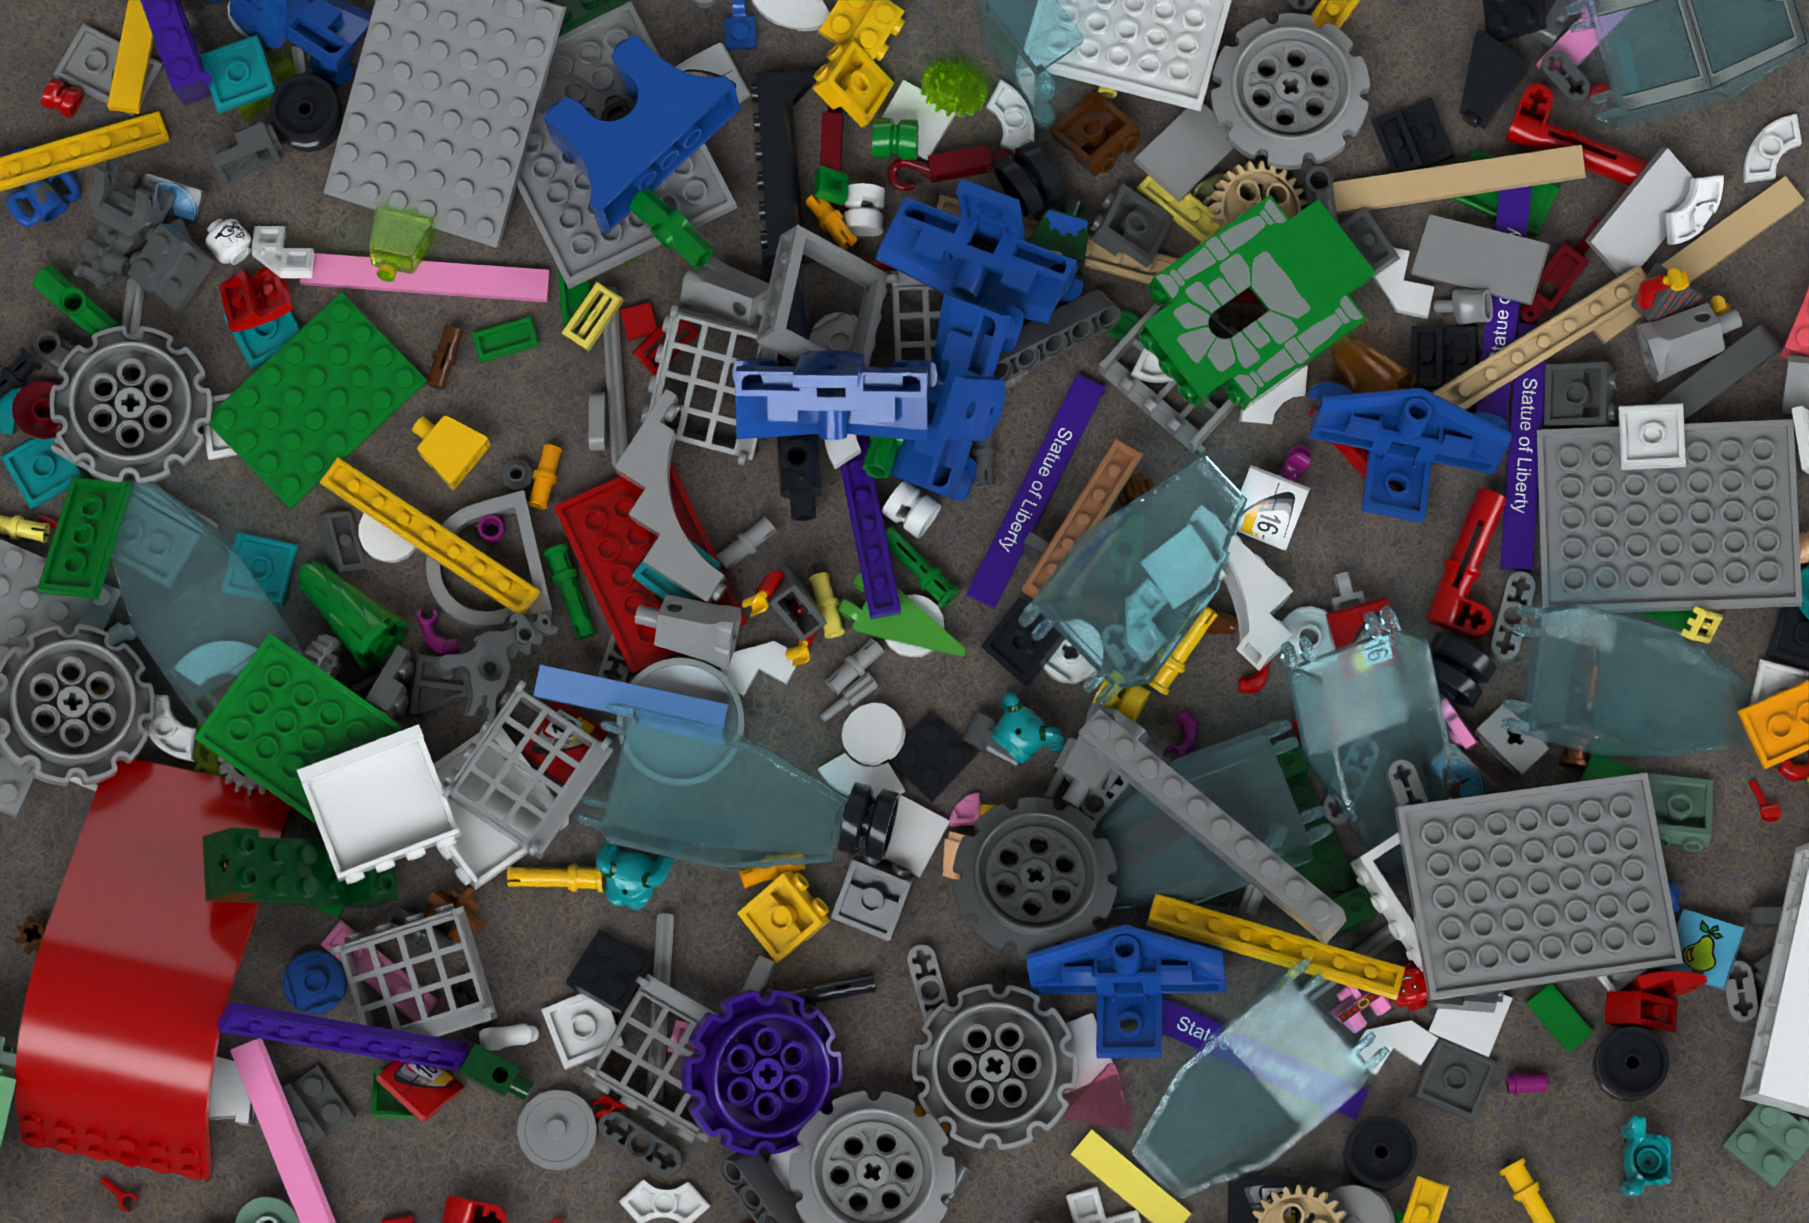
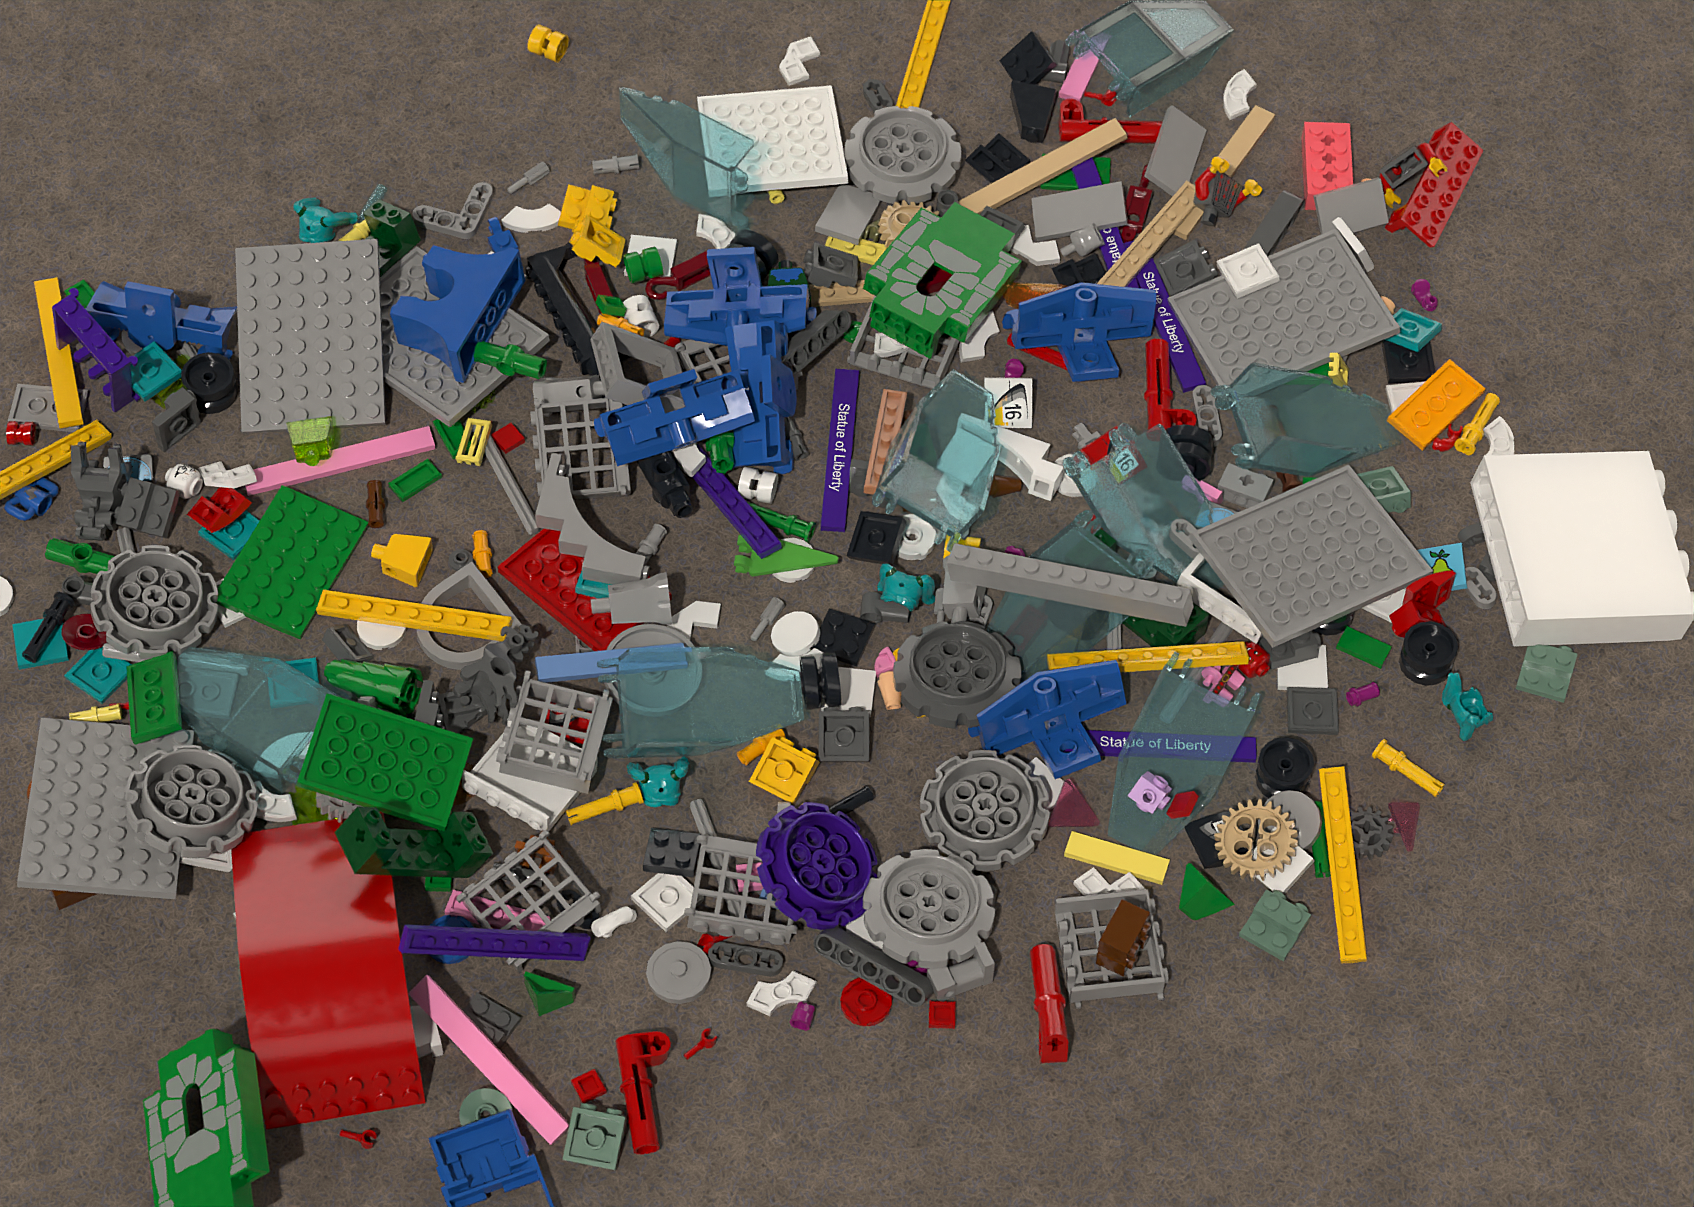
camera: 30 degrees left, 20 degrees down
reddish brown gear [15,916,48,955] -> none
white panel [297,724,460,884] -> none
red slope [376,1061,465,1123] -> none
magenta piece [417,608,460,656] -> none
dark green torso [458,1043,534,1100] -> none
magenta hose [478,515,506,544] -> none
green pin [541,544,596,640] -> none
light grey beam [588,392,607,451] -> none
red tile [632,319,699,375] -> none
torso [742,566,827,666] -> none
light yellow pin [809,572,845,639] -> none
light grey pin [824,638,884,695] -> none
light grey beam [907,945,950,1023] -> none
clear neon green gear [920,58,989,118] -> none
reddish brown plate [1050,90,1140,177] -> none
yellow pin [1144,603,1218,695] -> none
red arm [1238,660,1271,695] -> none
white tile [1348,1020,1438,1075] -> none
dark grey beam [1540,51,1590,105] -> none
light grey piece [1636,303,1742,383] -> none
white tile [1665,175,1724,245] -> none
red hand [1748,780,1781,822] -> none
none -> lavender brick [1128,771,1172,814]
none -> red tile [1166,791,1199,819]

